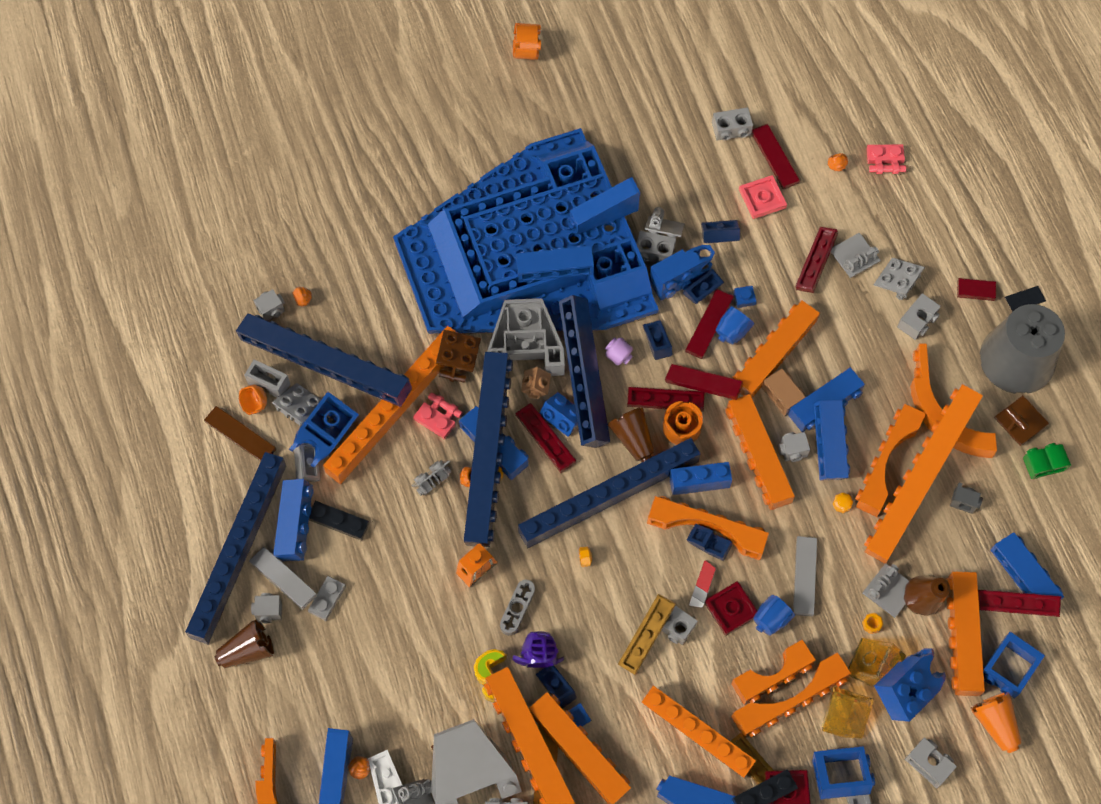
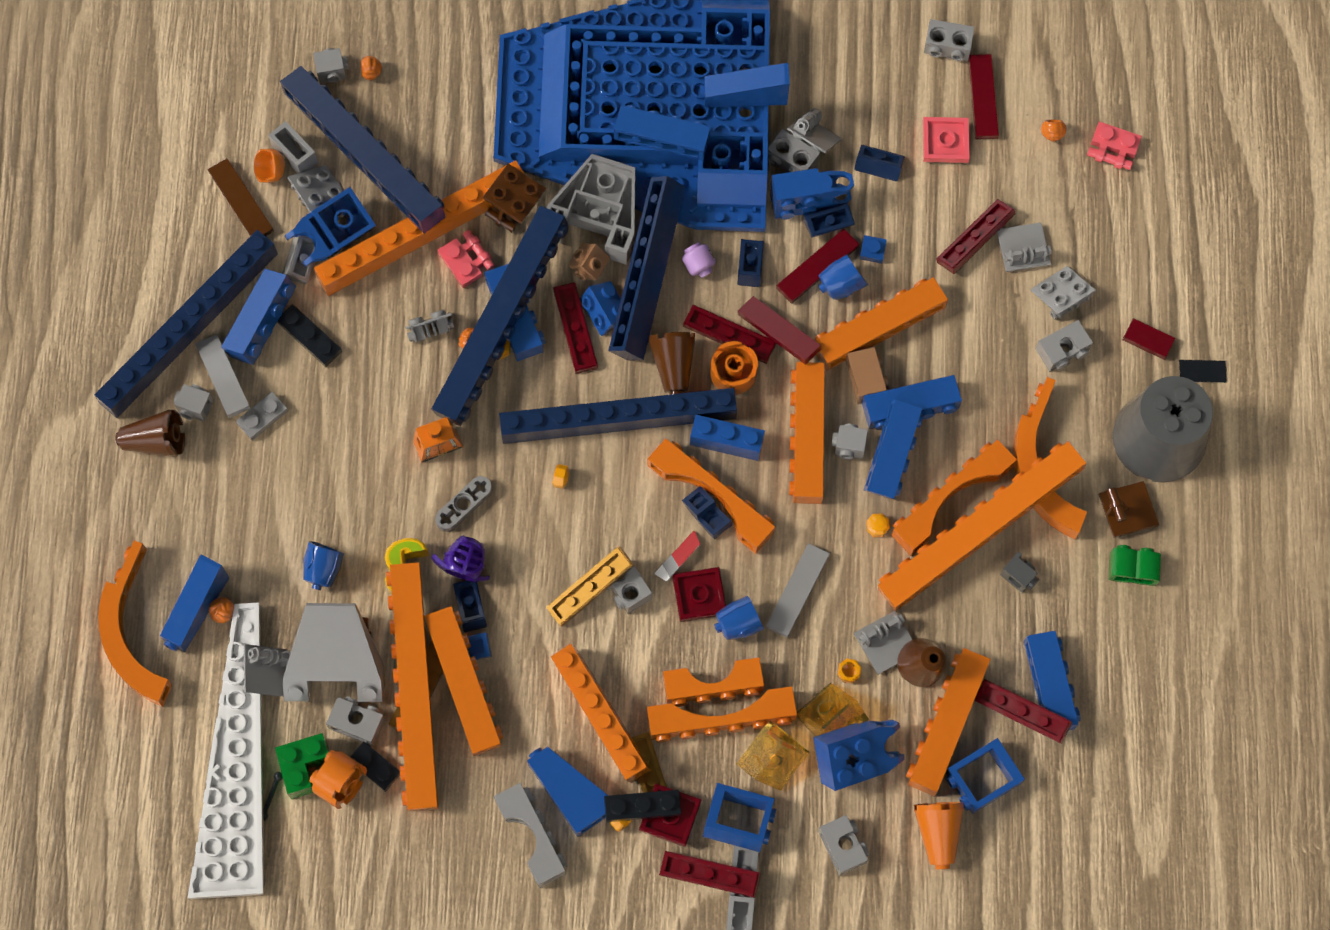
camera: 20 degrees right, 5 degrees up
none -> blue helmet [303,541,344,590]

